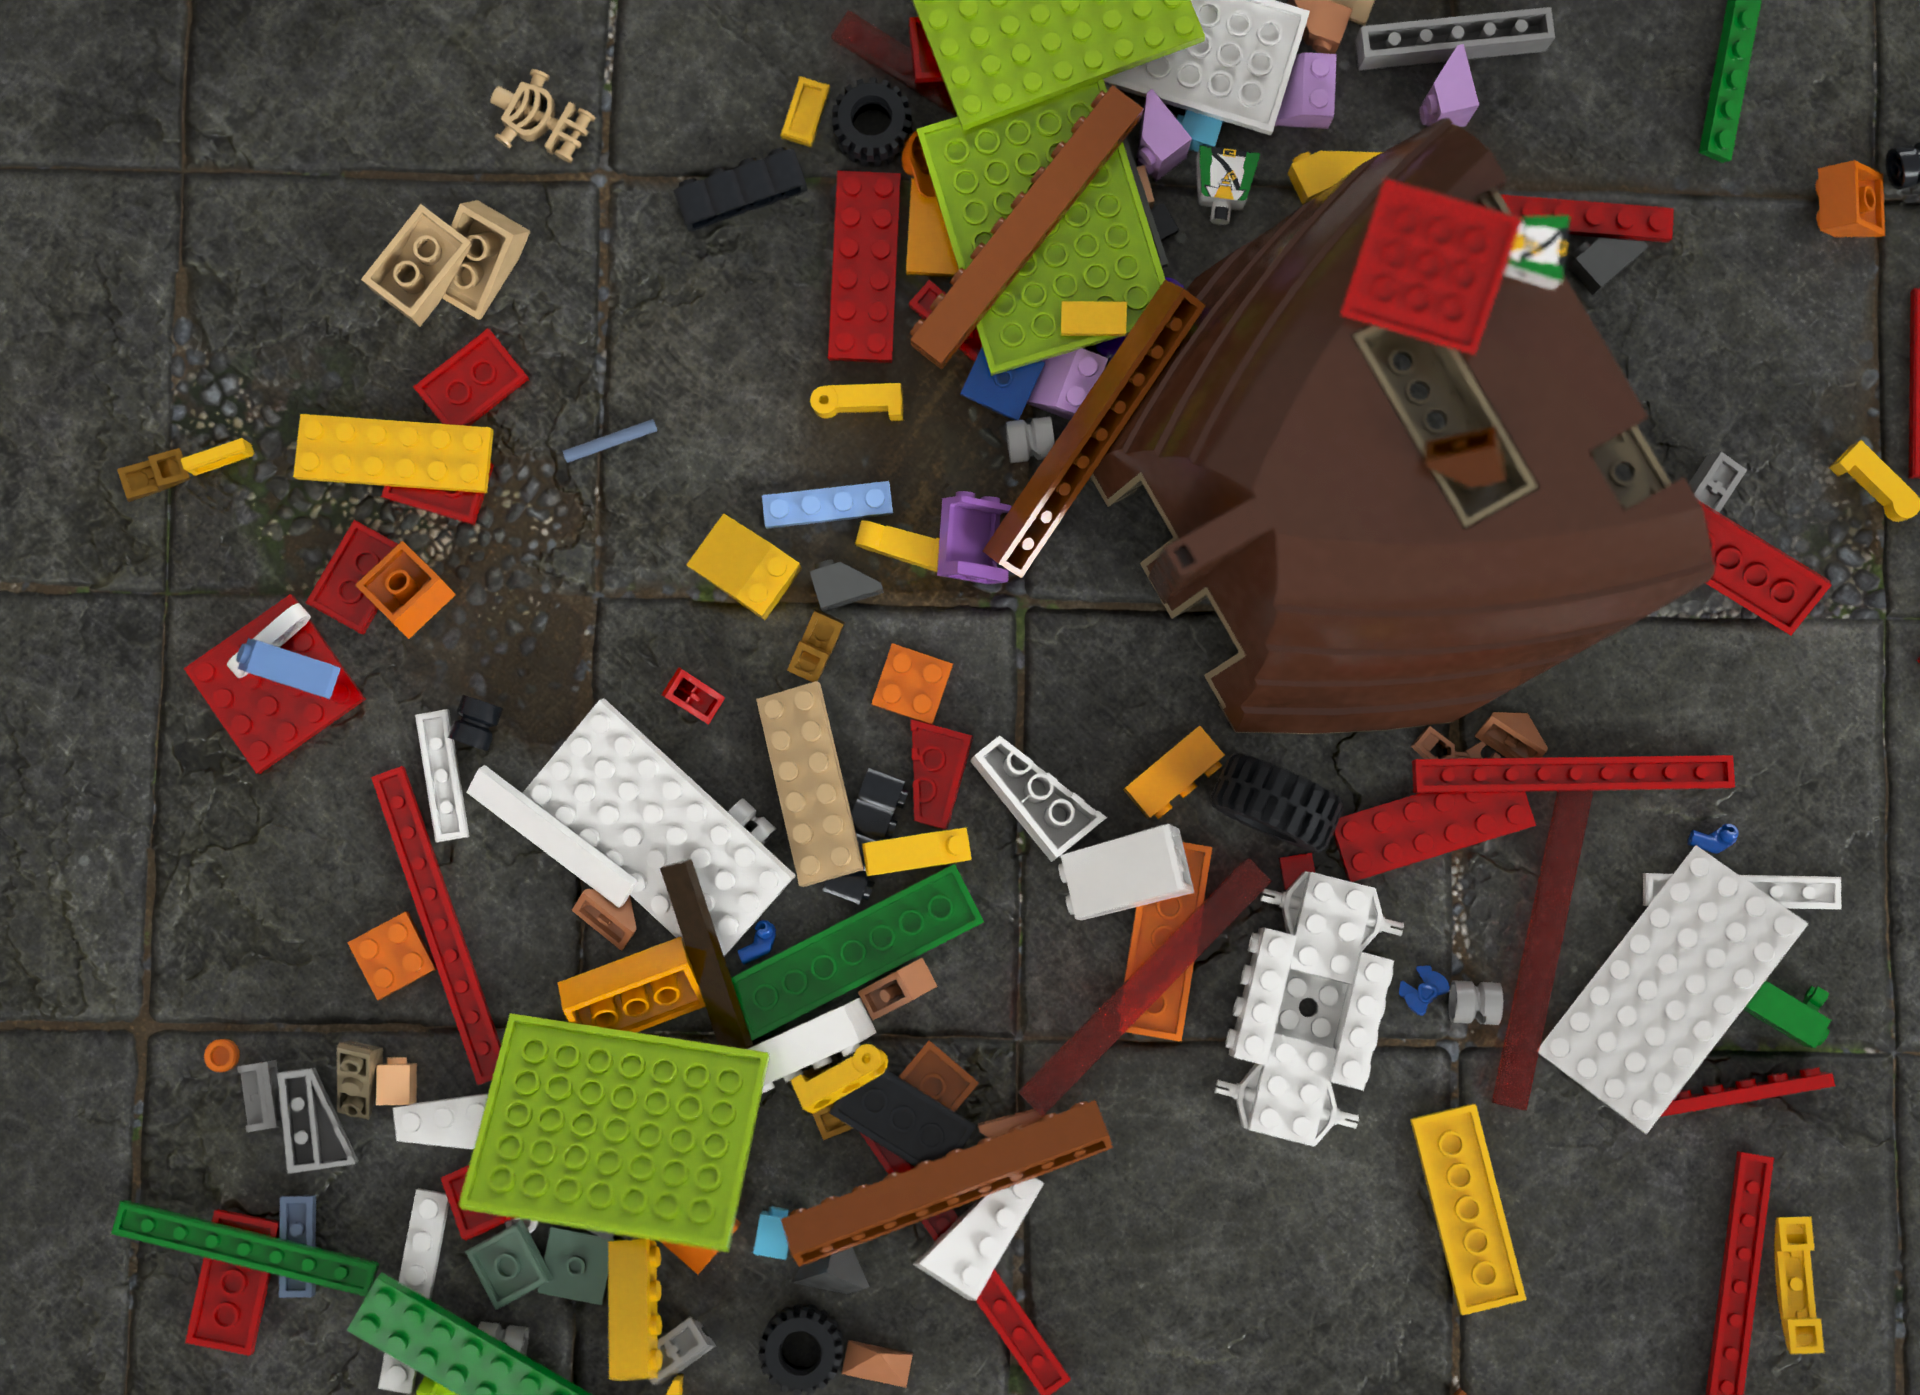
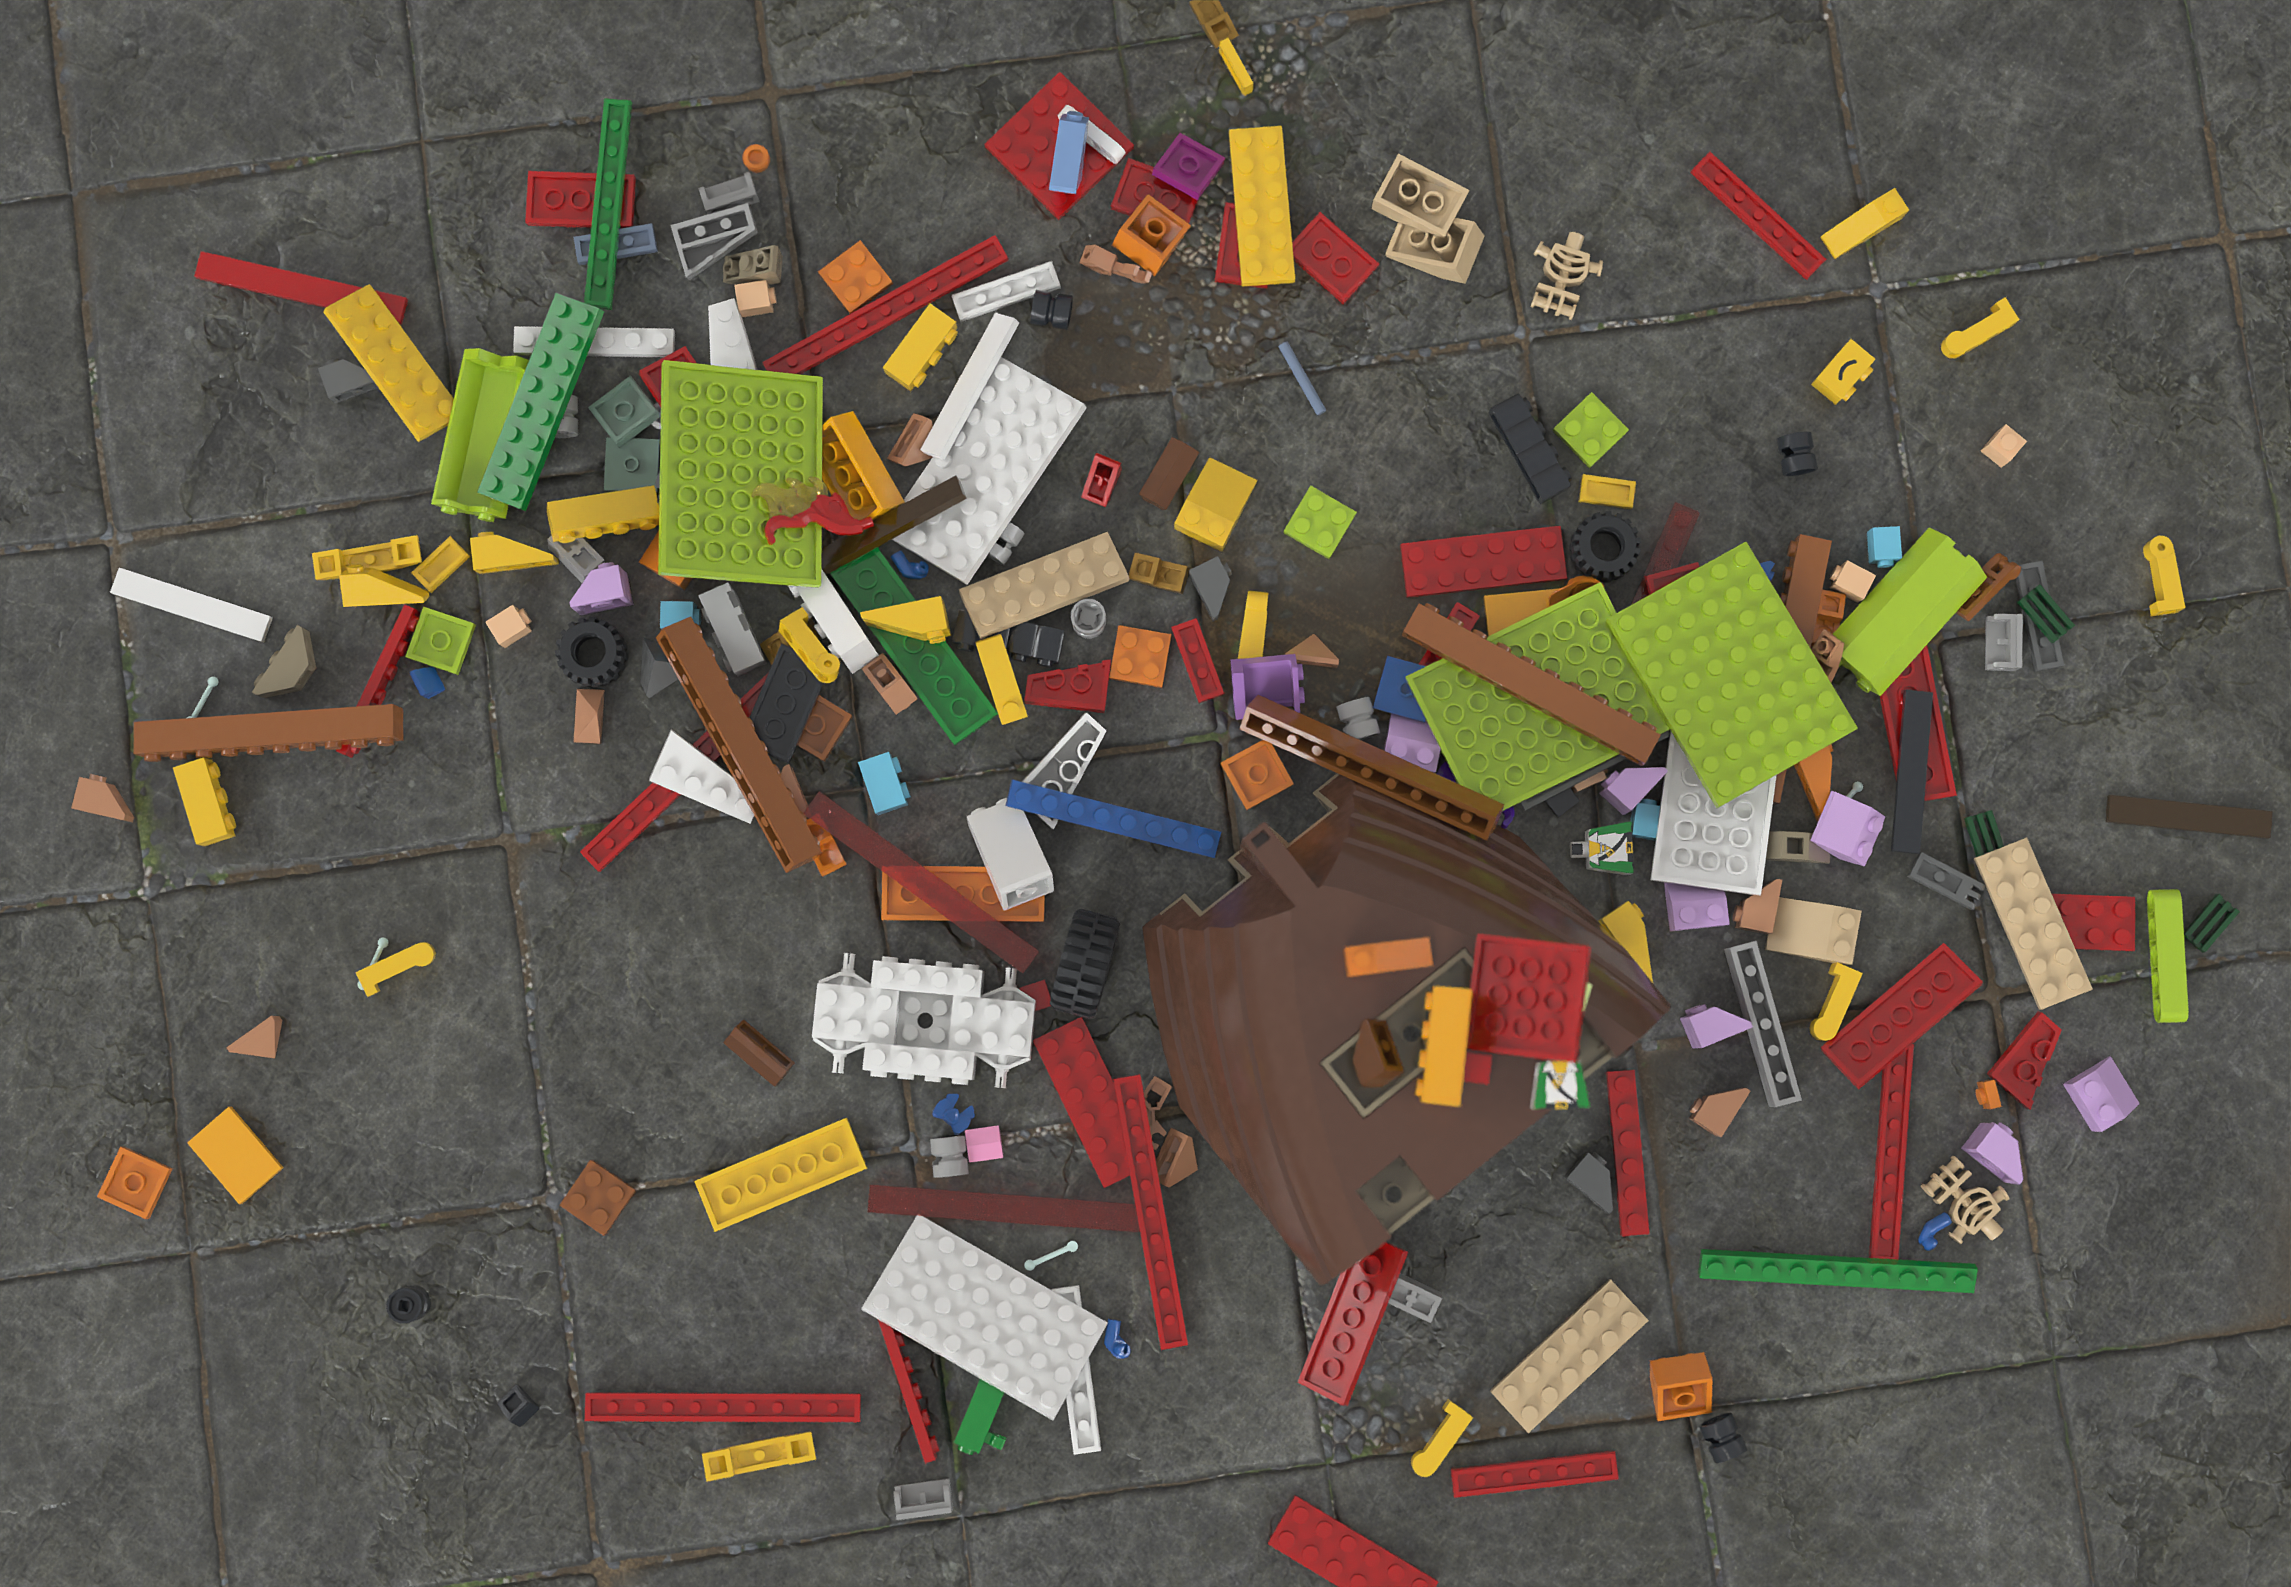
camera: 85 degrees right, 0 degrees up
light blue plate [762,481,893,529] -> none
yellow leg [810,383,903,421] -> none
yellow tile [1061,301,1127,336] -> none
light orange brick [1123,725,1225,819] -> none
none -> lavender slope [570,562,633,615]
none -> light grey wedge [698,583,767,676]
none -> reddish brown piece [723,1019,795,1087]
none -> piece [751,476,874,545]
none -> orange slope [807,813,847,876]
none -> medium azure brick [858,752,911,815]
none -> yellow slope [860,596,951,644]
none -> yellow brick [883,304,958,391]
none -> light grey hinge [894,1478,953,1520]
none -> bright pink piece [965,1126,1003,1163]
none -> blue plate [1005,780,1221,858]
none -> light aqua hinge [1024,1241,1078,1271]
none -> light grey wheel [1071,599,1106,639]
none -> nougat piece [1080,245,1152,283]
none -> reddish brown piece [1139,437,1200,510]
none -> magenta plate [1152,133,1225,200]
none -> red plate [1171,618,1224,703]
none -> orange plate [1220,740,1294,811]
none -> lime plate [1283,486,1357,559]
none -> nougat slope [1285,634,1339,668]
none -> orange slope [1343,937,1433,977]
none -> light orange slope [1416,986,1472,1106]
none -> red tile [1463,1052,1492,1085]
none -> tan plate [1490,1279,1649,1433]
none -> lime plate [1552,392,1629,468]
none -> nougat slope [1689,1088,1750,1137]

